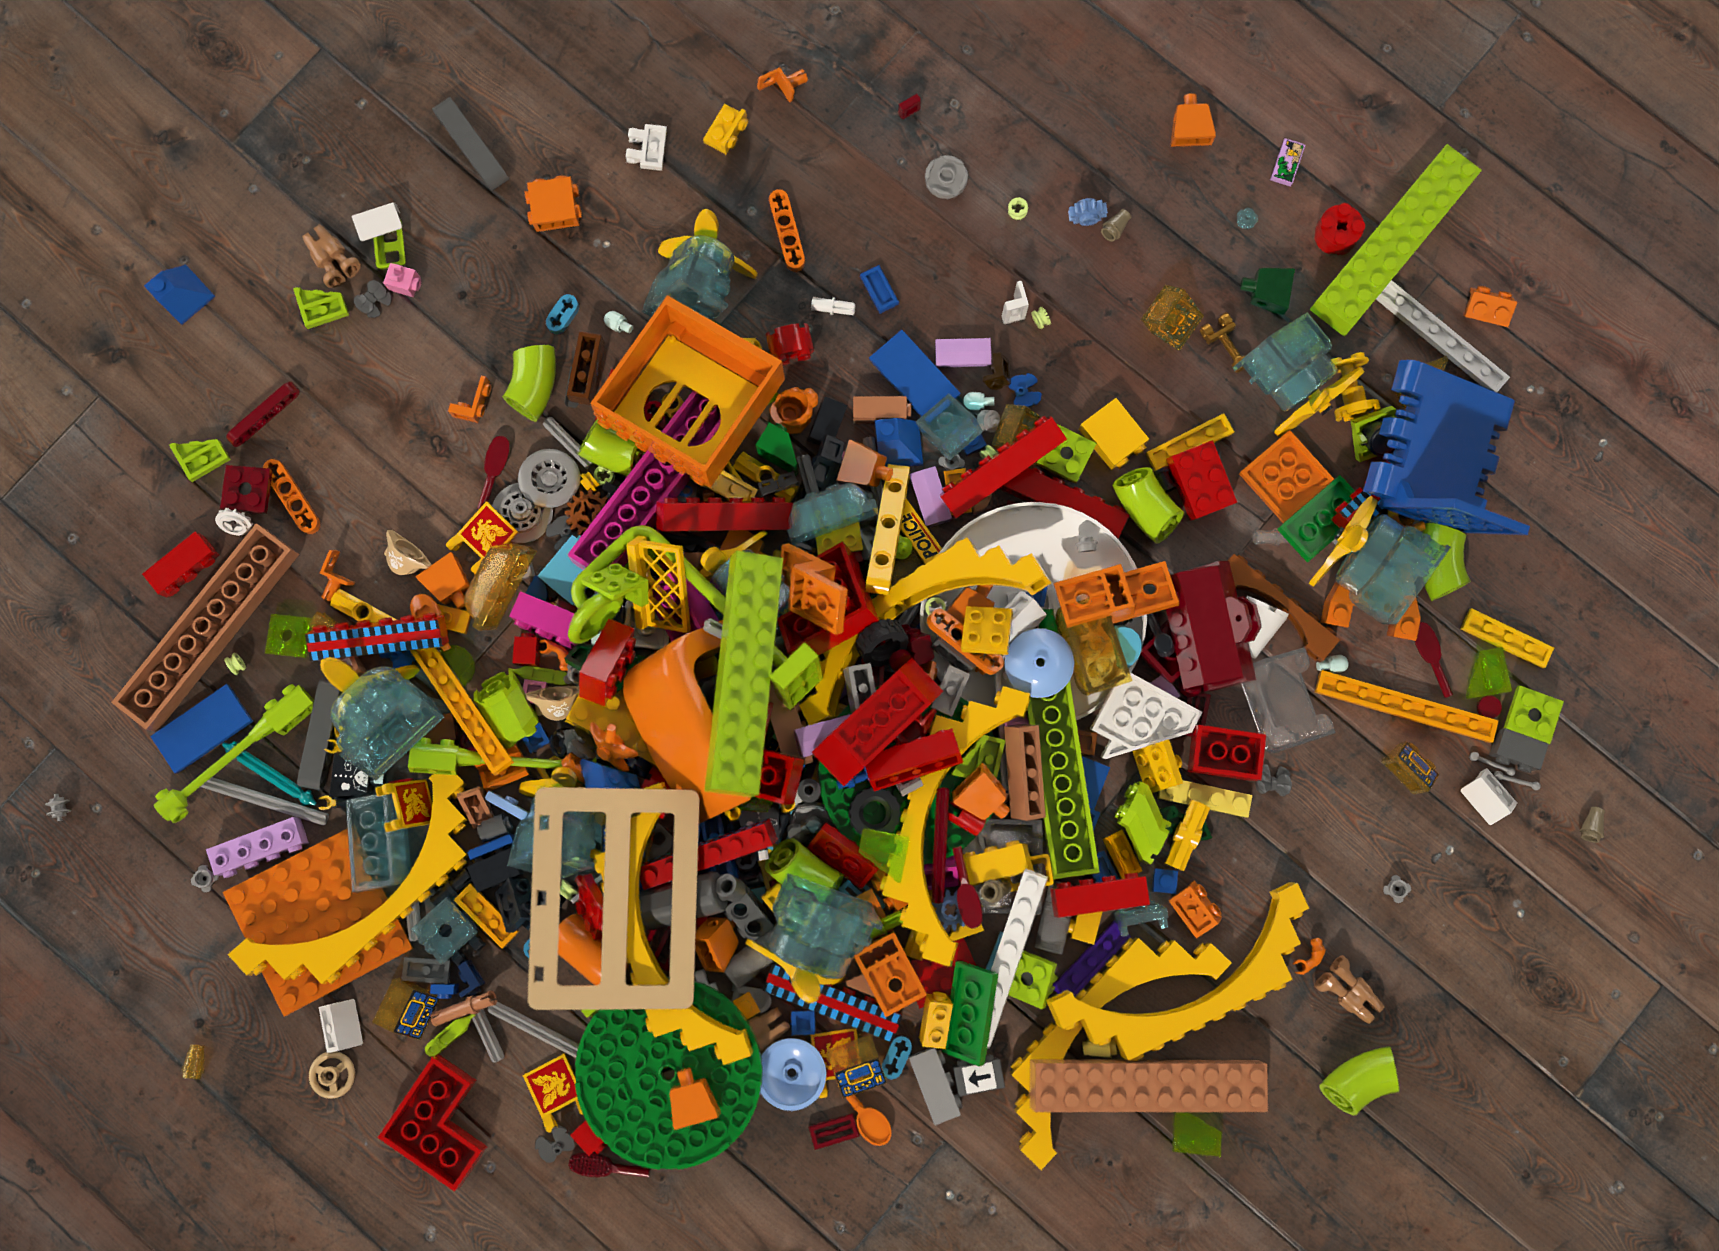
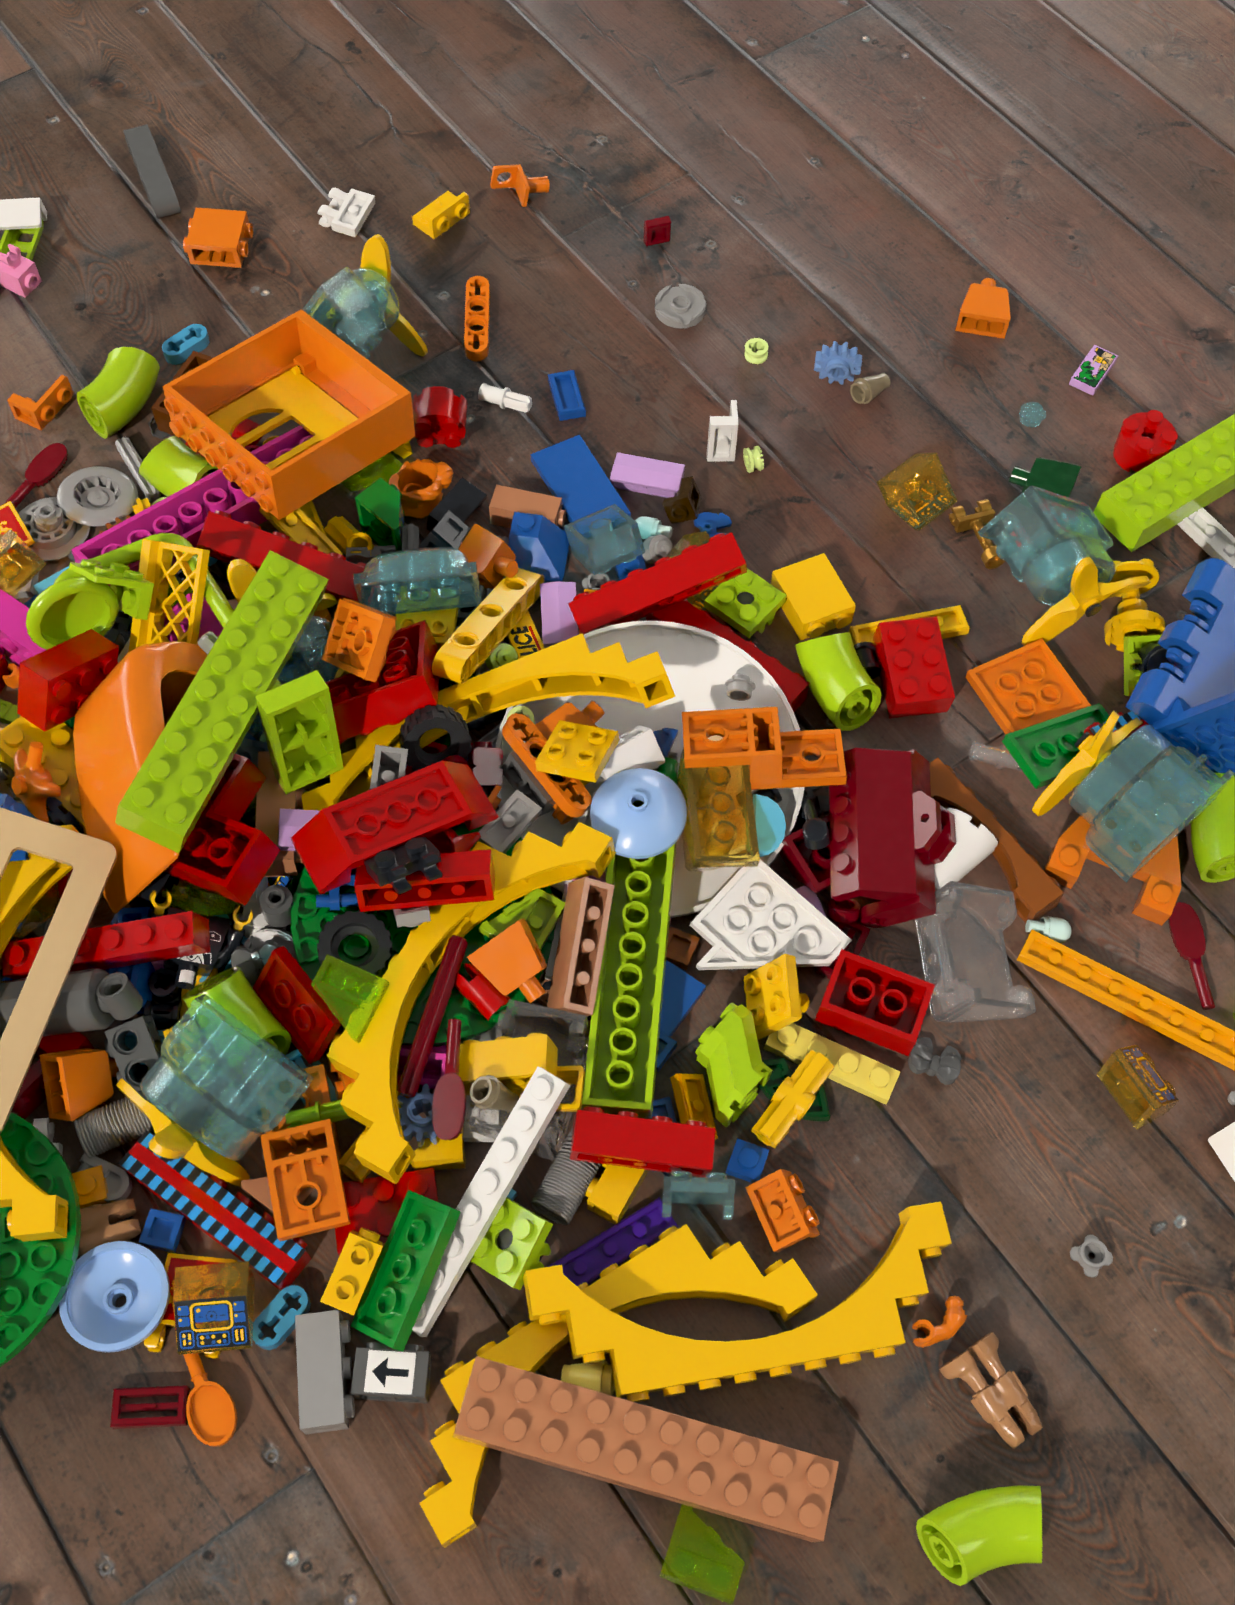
camera: 10 degrees right, 20 degrees down
none -> black plate [364,836,443,894]

